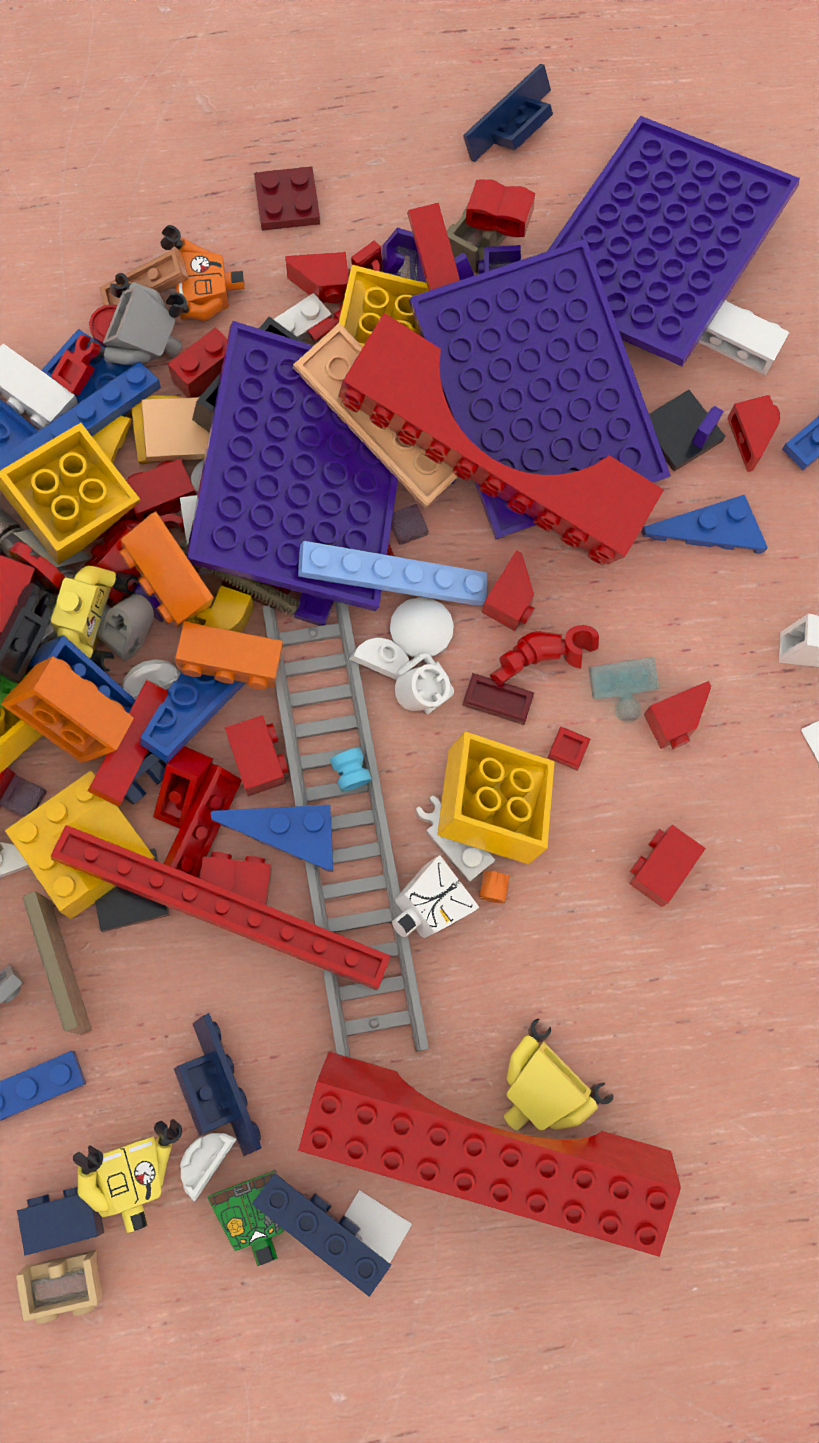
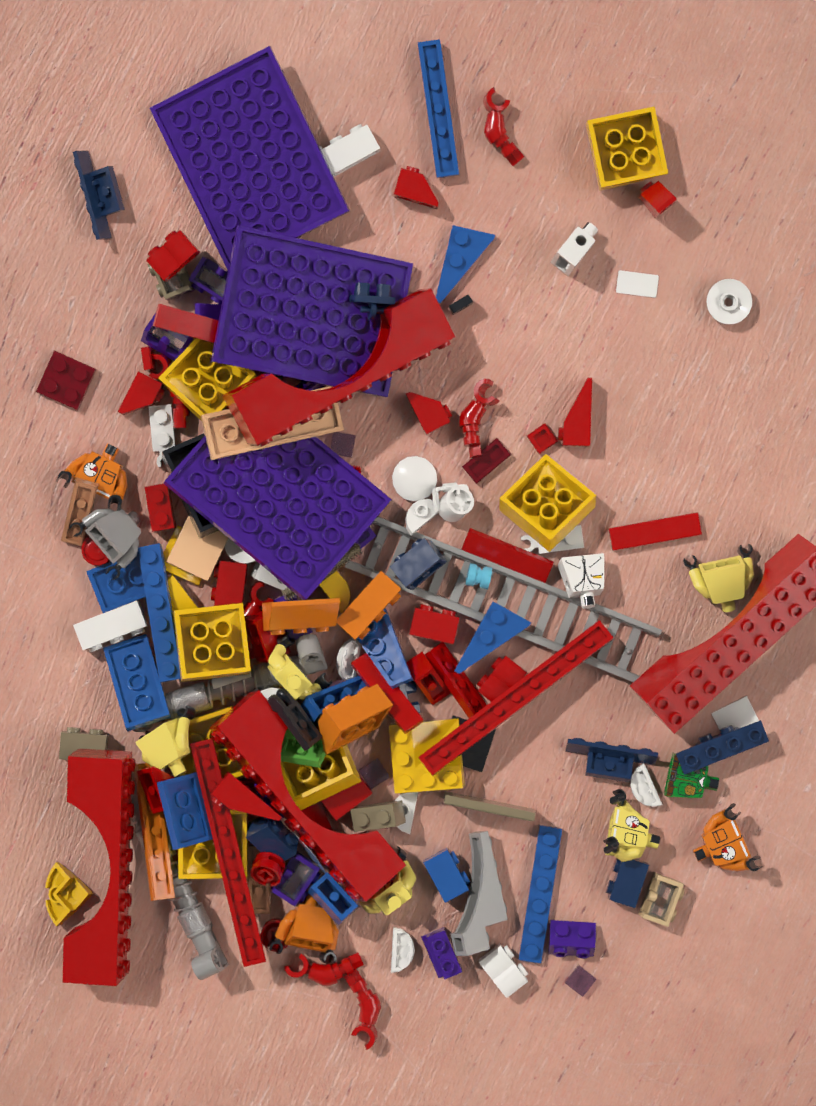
camera: 55 degrees left, 15 degrees up
red tile [8,542,65,595] -> none
red plate [51,335,101,395] -> none
light blue plate [298,541,487,606] -> none
orange hose [479,871,510,903] -> none
clear light blue plate [588,657,659,723] -> none
red brick [629,825,706,907] -> none
red slope [644,681,712,749] -> none
black tile [649,390,726,471] -> none
dark purple tile [692,406,724,449] -> none
none -> dark blue hips [350,282,395,320]
none -> dark blue brick [390,538,447,590]
none -> black tile [449,294,473,315]
none -> red tile [461,528,554,583]
none -> red slope [558,378,592,447]
none -> red tile [608,512,702,551]
none -> orange torso [693,803,763,871]

